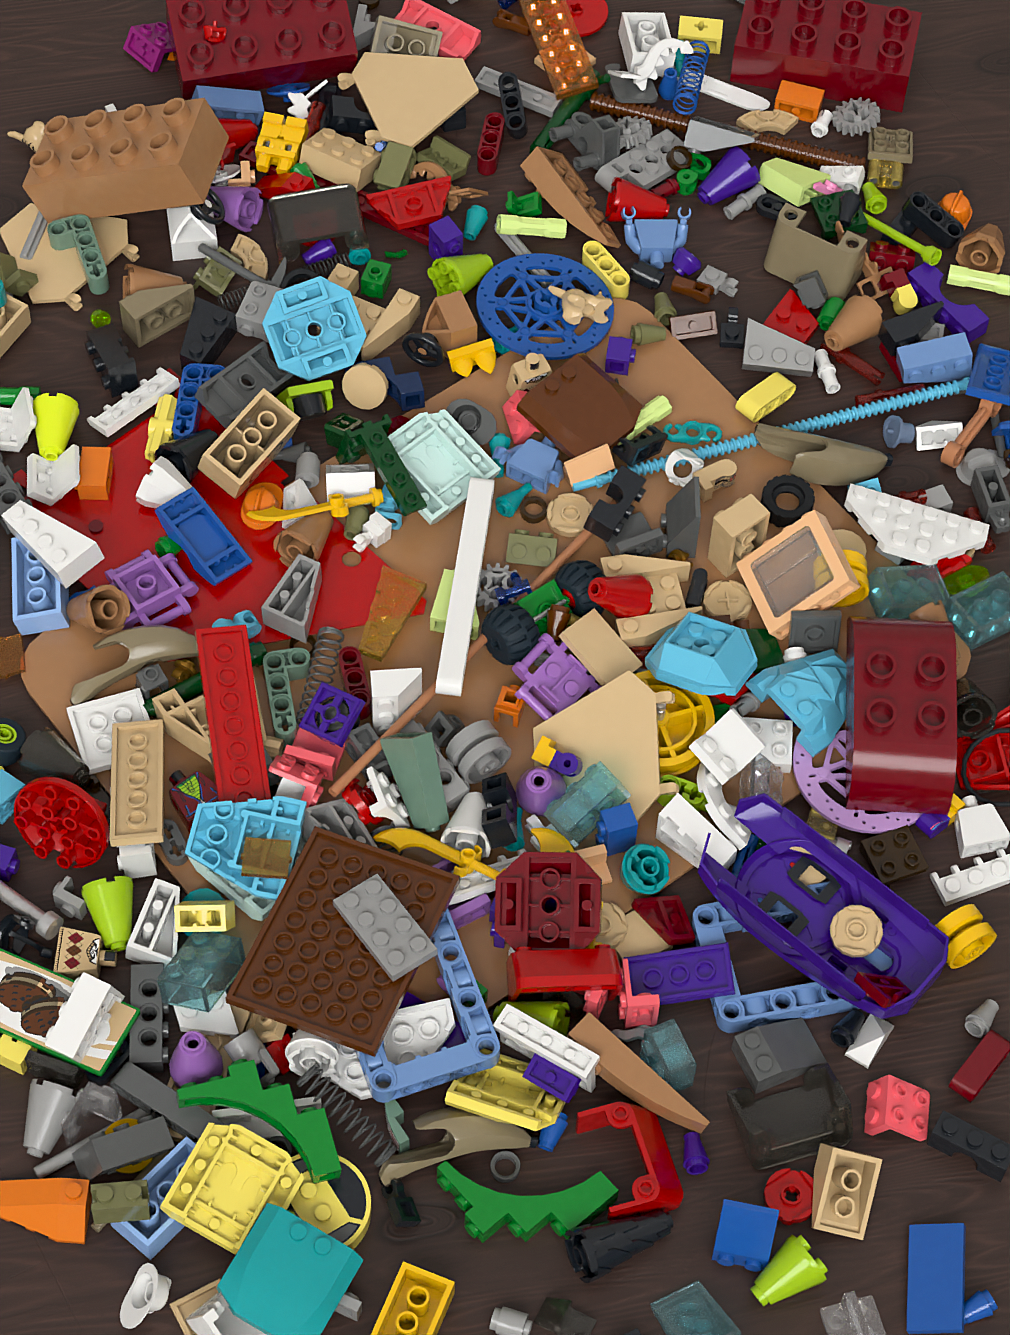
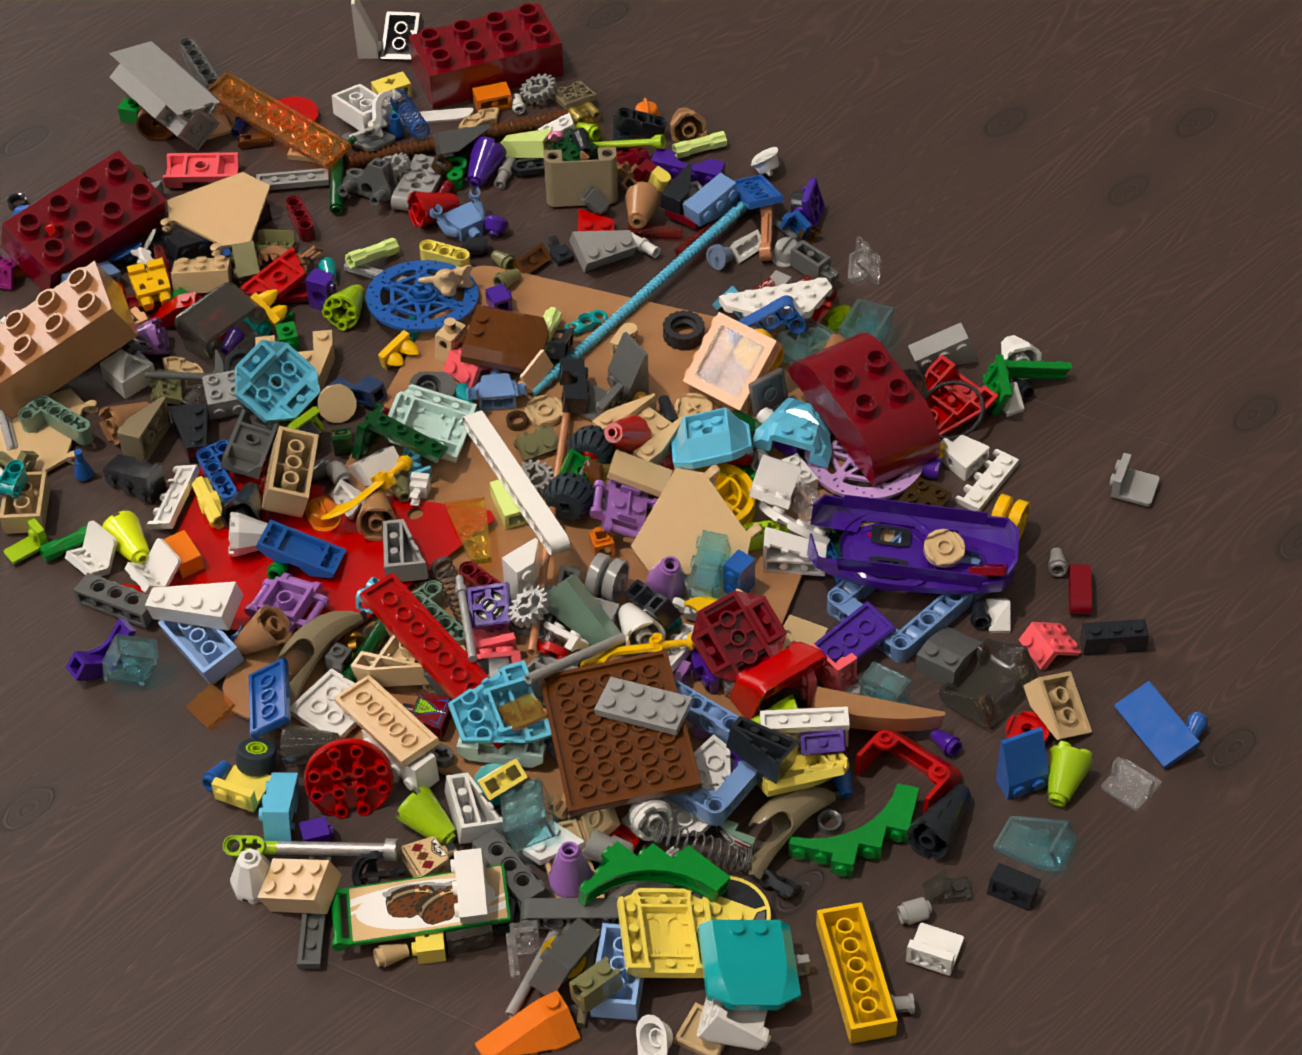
camera: 30 degrees left, 10 degrees down
light grey cone [23,1079,84,1158] -> none
light grey bracket [53,875,87,920] -> none
clear neon green hinge [90,309,111,328] -> none
dark tan slope [369,15,443,57] -> none
medium nougat piece [402,290,477,367] -> none
clear blue piece [494,572,532,606] -> none
teal cone [495,482,533,517] -> none
black beam [498,72,528,139] -> none
green bracket [506,191,542,217] -> none
medium nougat wedge [520,146,621,248] -> none
leg [531,735,583,777] -> none
teal cone [620,844,670,894] -> none
dark red wing [631,895,696,945] -> none
white piece [665,448,704,487] -> none
reddish brown bar [671,275,715,304] -> none
light grey plate [696,265,738,297] -> none
tan brick [708,494,770,578] -> none
light yellow beam [735,372,796,423] -> none
dark tan piece [754,423,893,486] -> none
green brick [817,297,845,331] -> none
none -> blue cone [74,449,94,481]
none -> blue tile [248,657,291,739]
none -> yellow tile [250,290,287,329]
none -> light grey bar [455,575,477,662]
none -> light grey gear [508,585,552,628]
none -> light grey piece [524,633,626,684]
none -> black wedge [726,716,800,784]
none -> blue beam [728,295,806,347]

